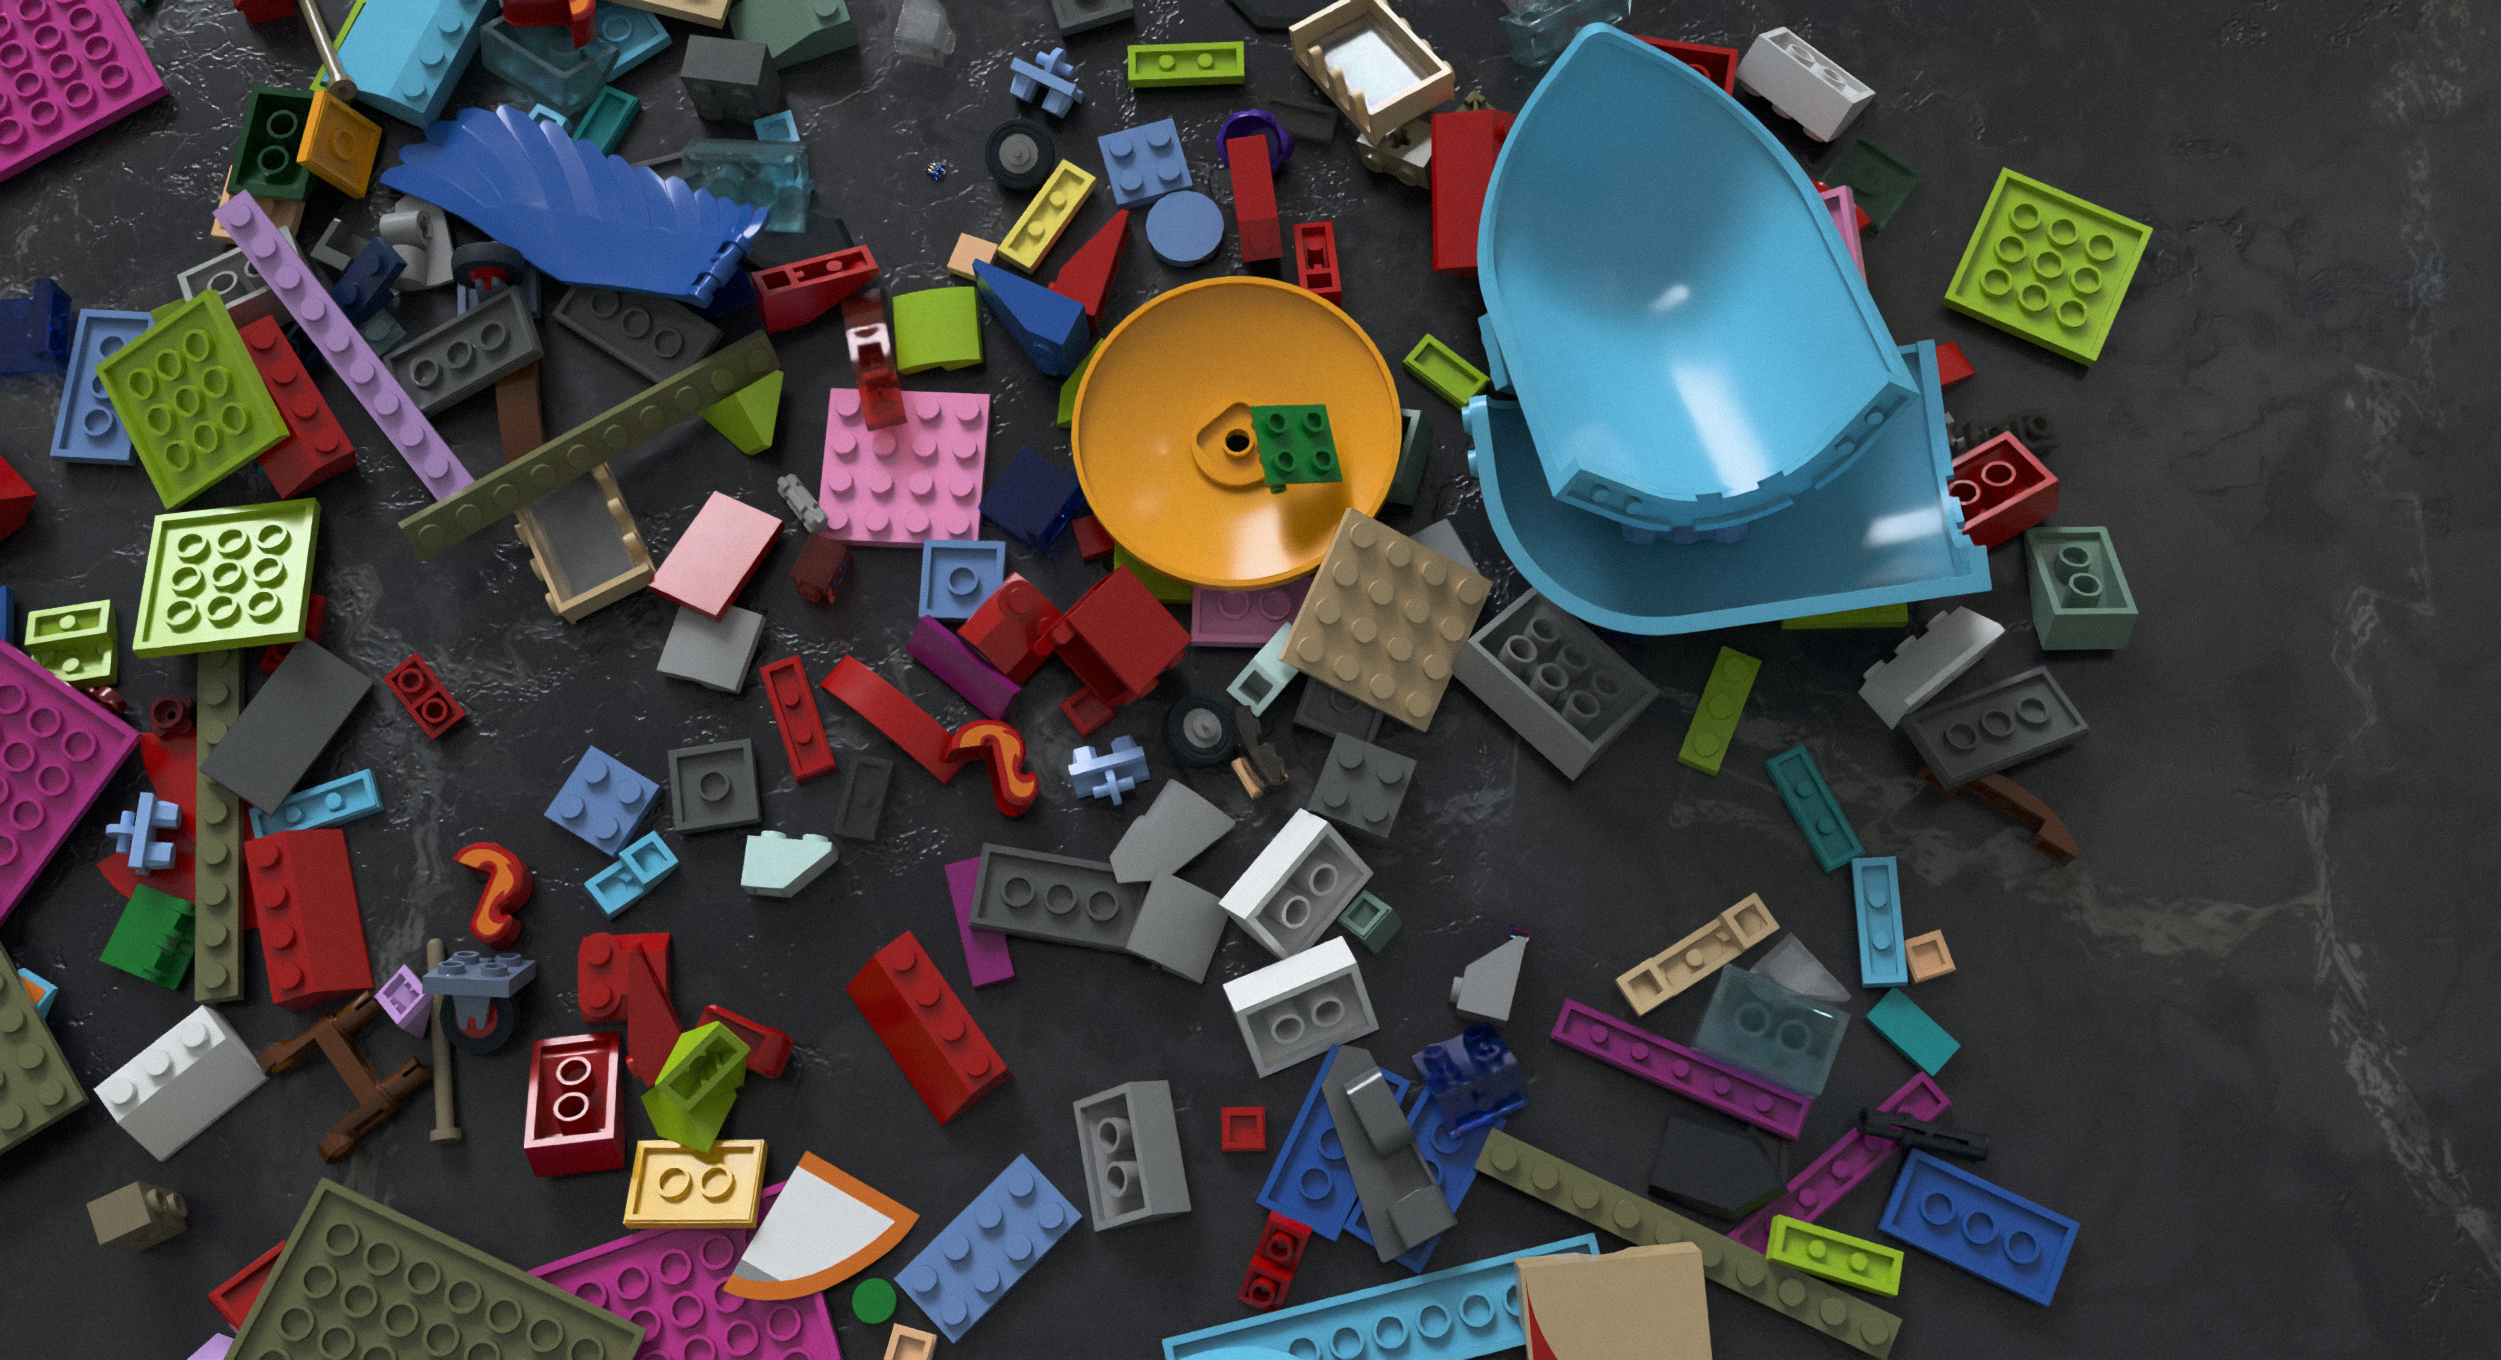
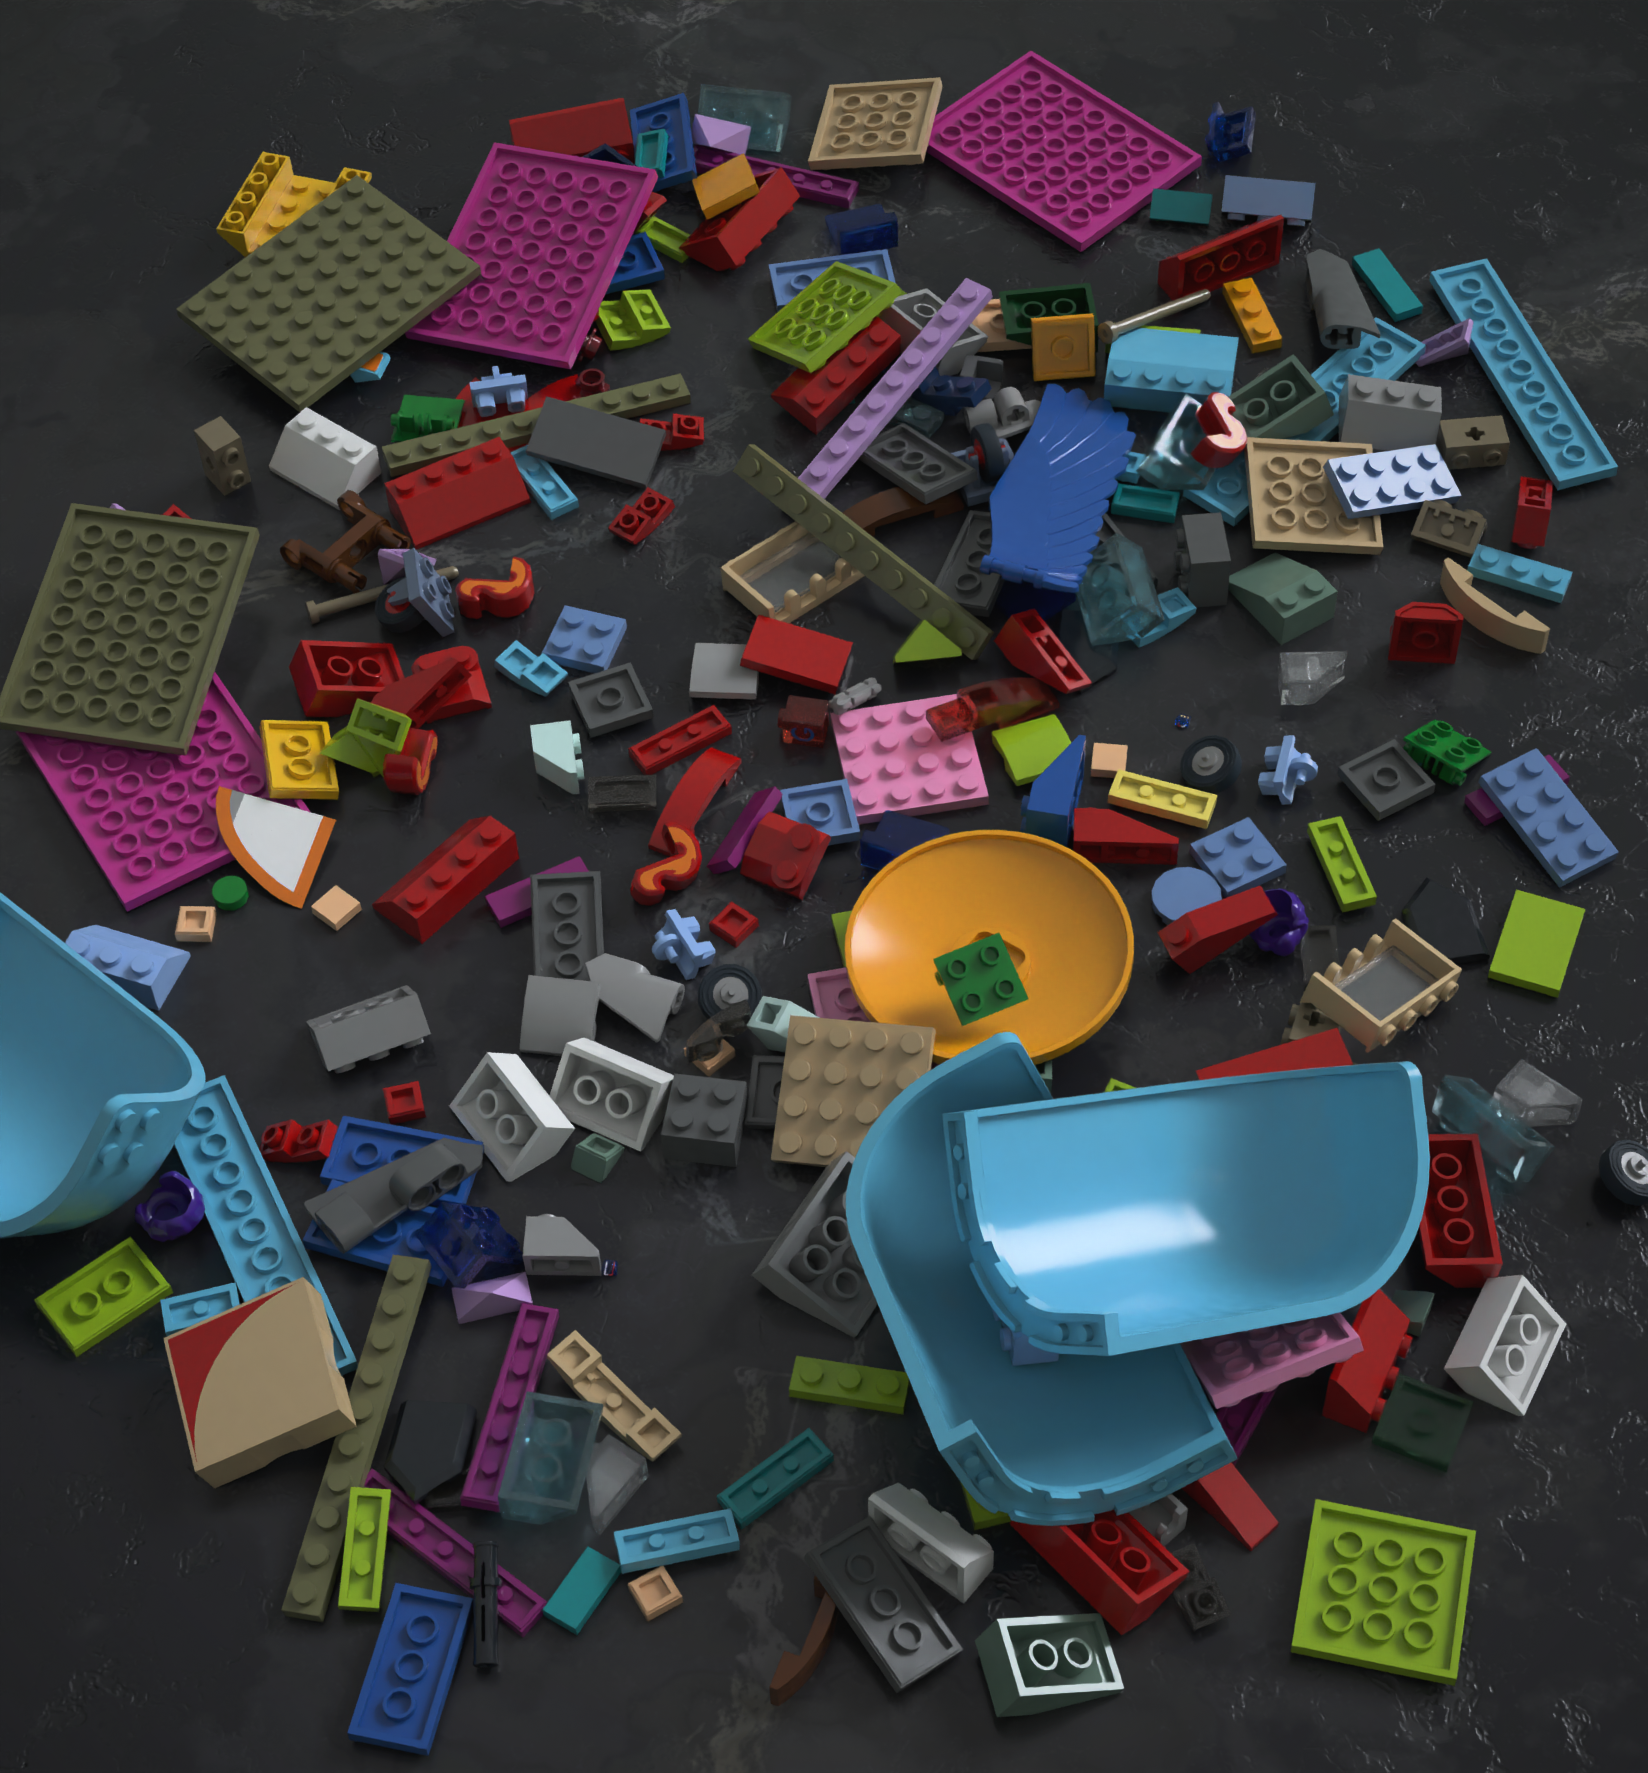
camera: 75 degrees right, 20 degrees down
lime plate [132,497,321,659] -> none
medium blue plate [894,1153,1084,1344] -> none
red container [1033,564,1193,709] -> none
red slope [1293,221,1342,310] -> none
none -> light nougat tile [311,885,362,931]
none -> lavender slope [451,1272,533,1324]

